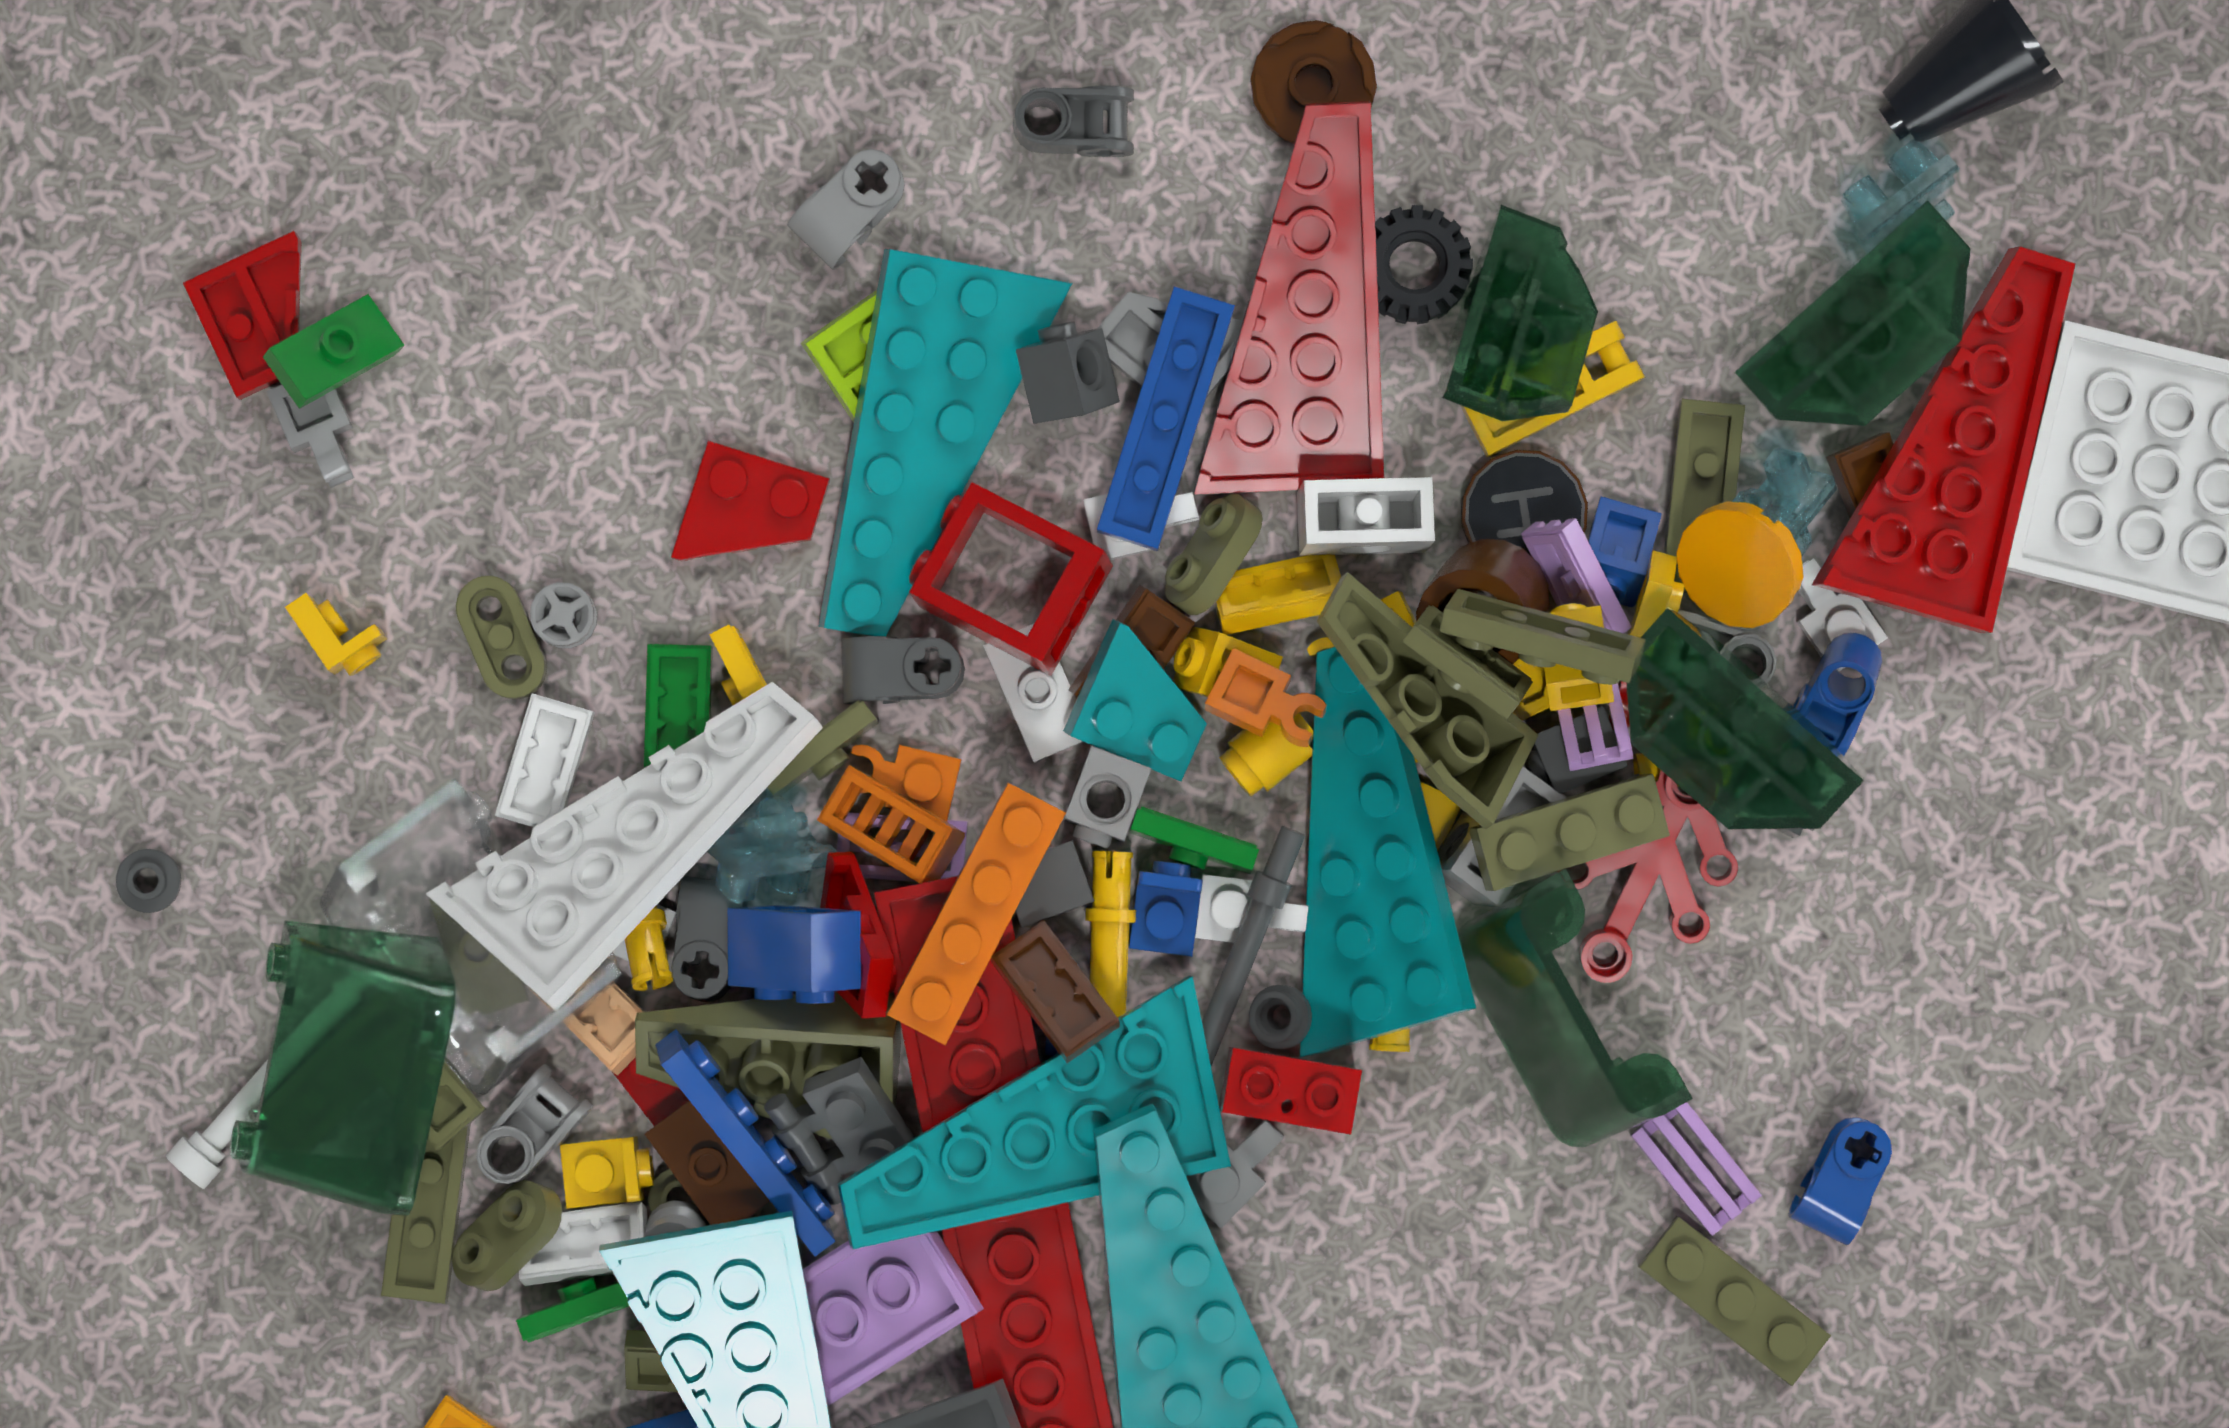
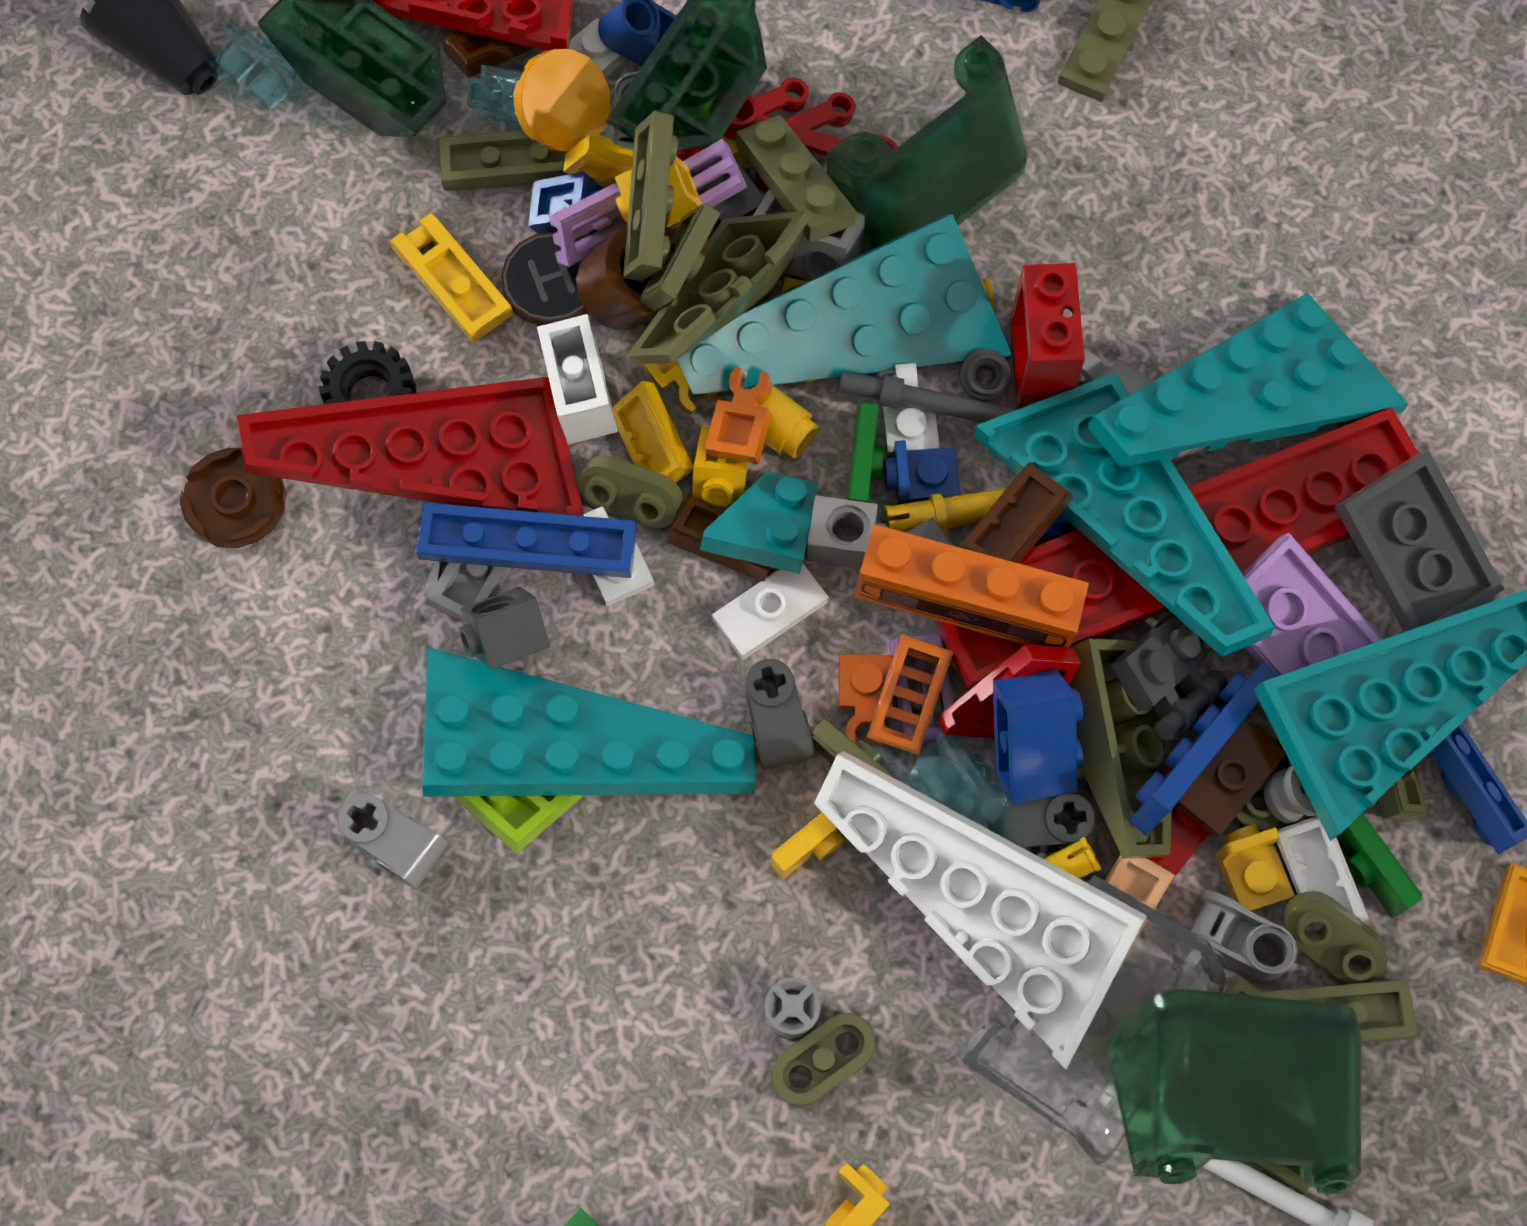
camera: 100 degrees left, 15 degrees down
white plate [495,693,595,827] -> none
green plate [644,644,713,768] -> none
red wing [671,441,830,562] -> none
red window [909,482,1113,676] -> none
dark grey piece [1013,86,1134,157] -> none
clear green wedge [1436,205,1598,421] -> none
lavender tile [1630,1095,1762,1236] -> none

